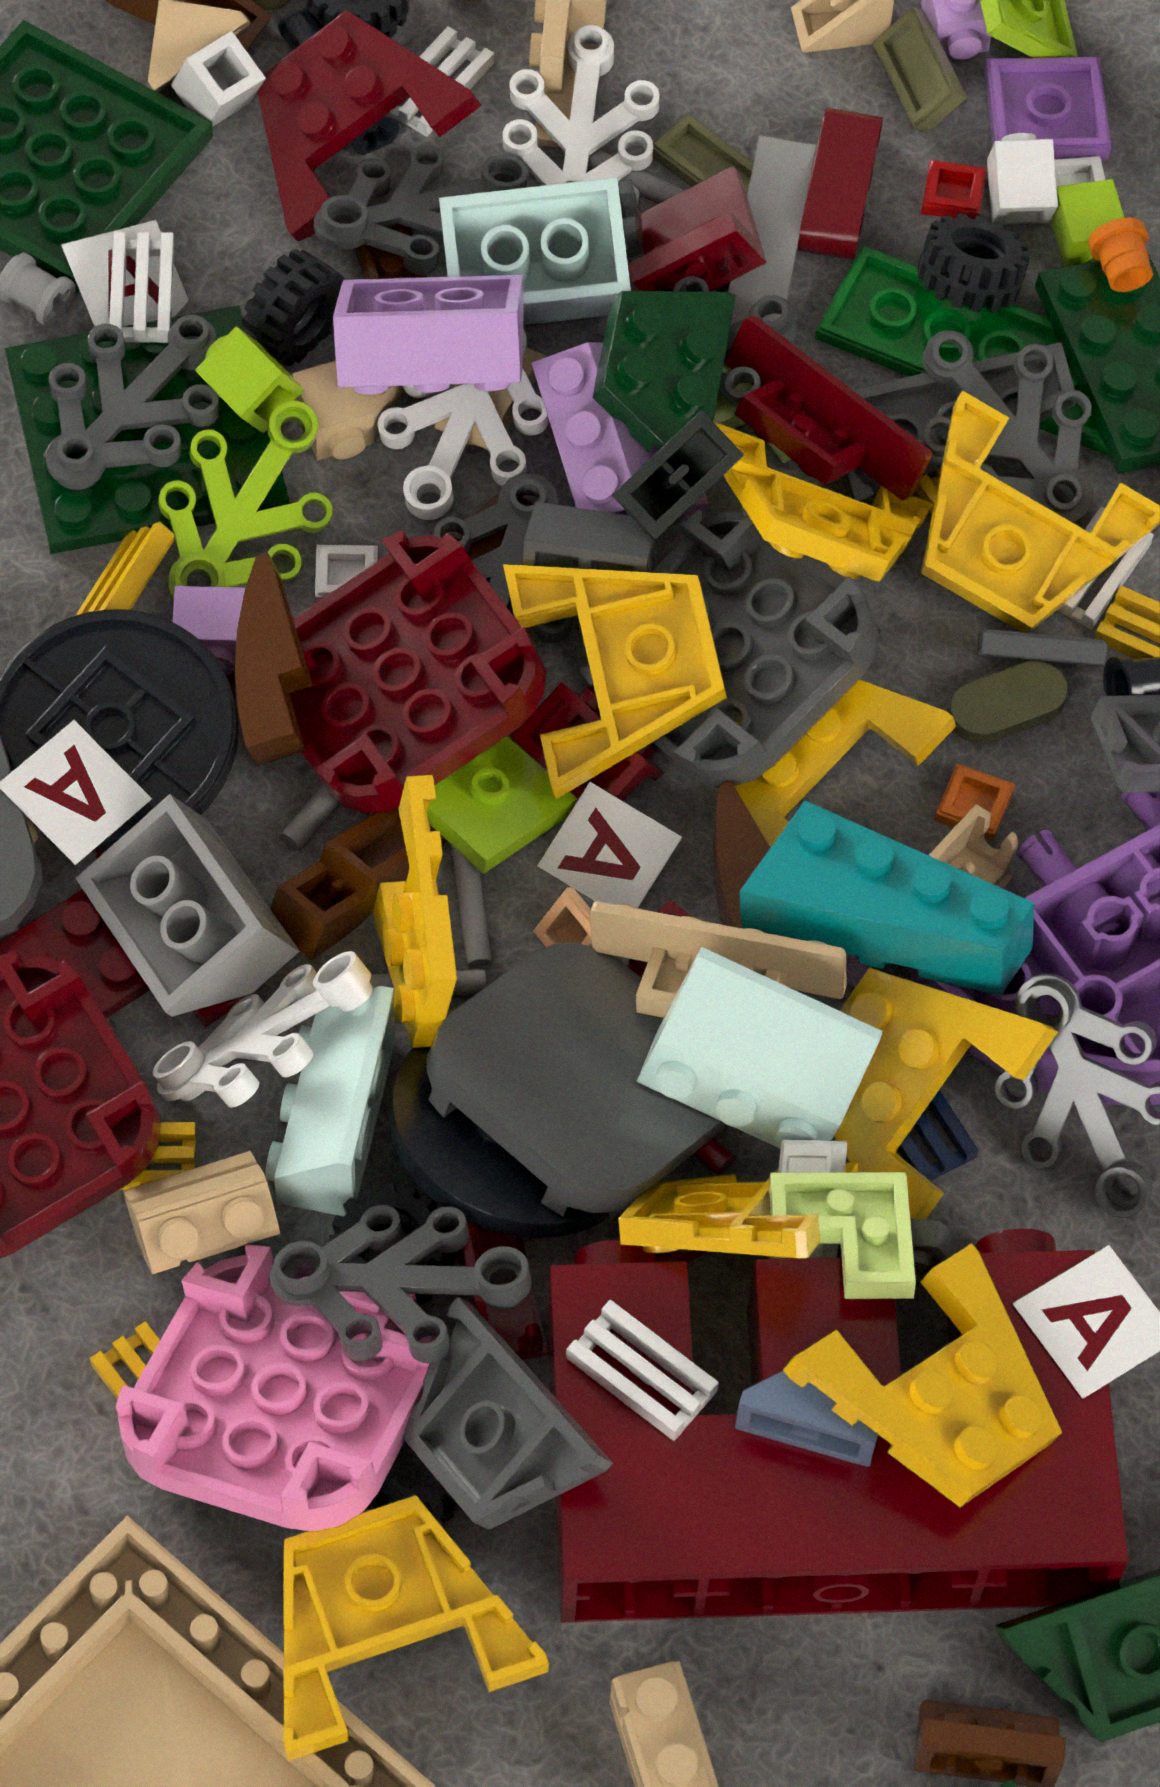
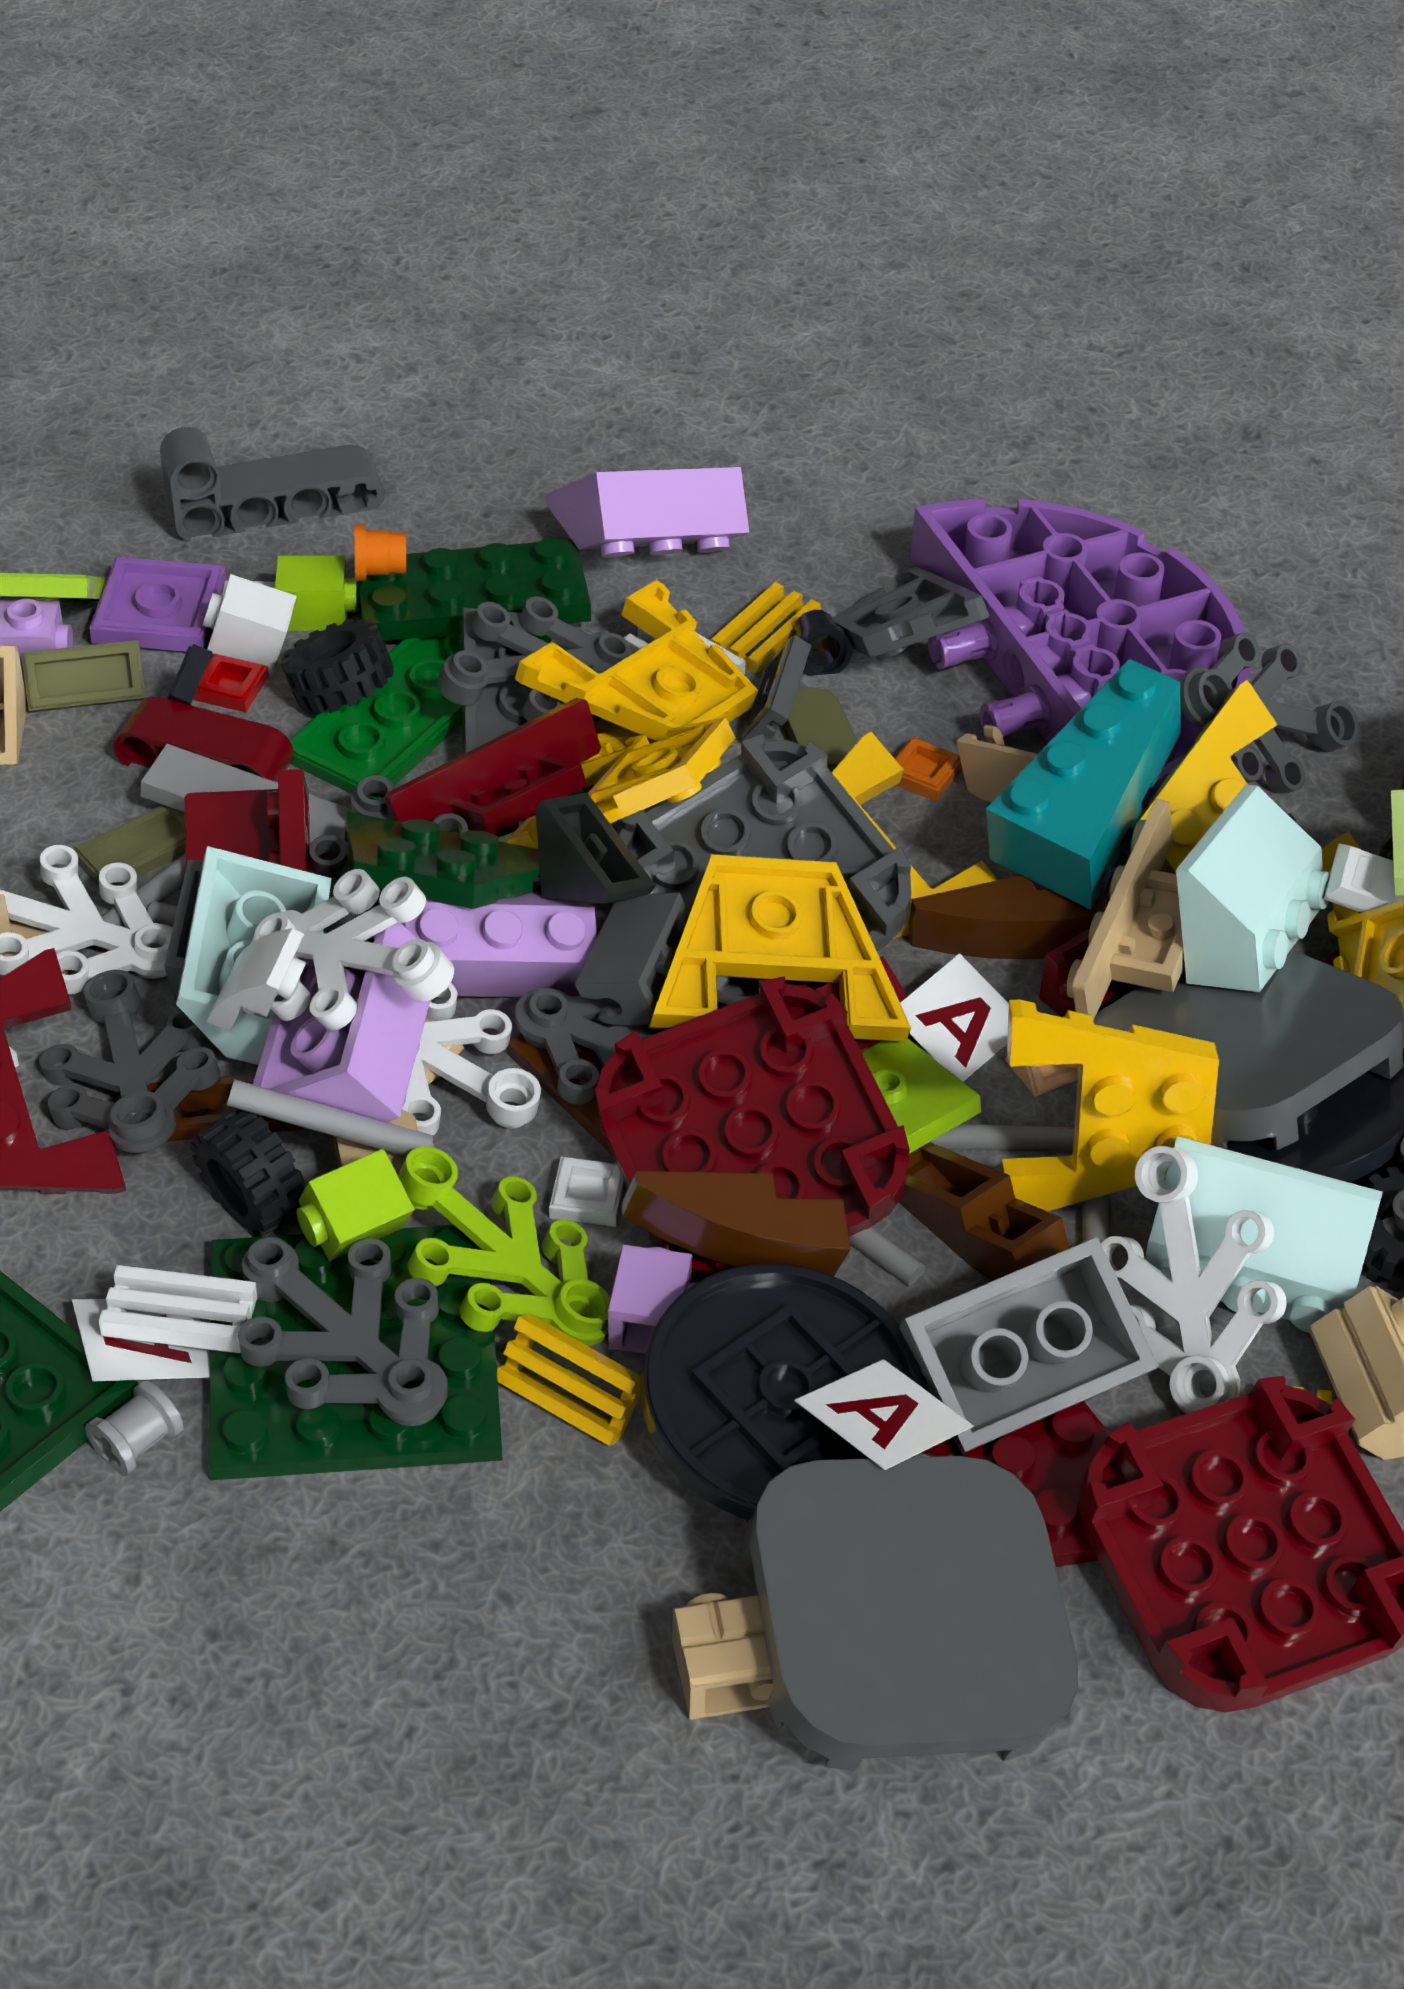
camera: 80 degrees left, 15 degrees down
none -> black tile [168,644,212,705]
none -> white slope [206,928,306,1033]
none -> light grey bar [226,1079,433,1156]
none -> white plant [251,869,454,1031]

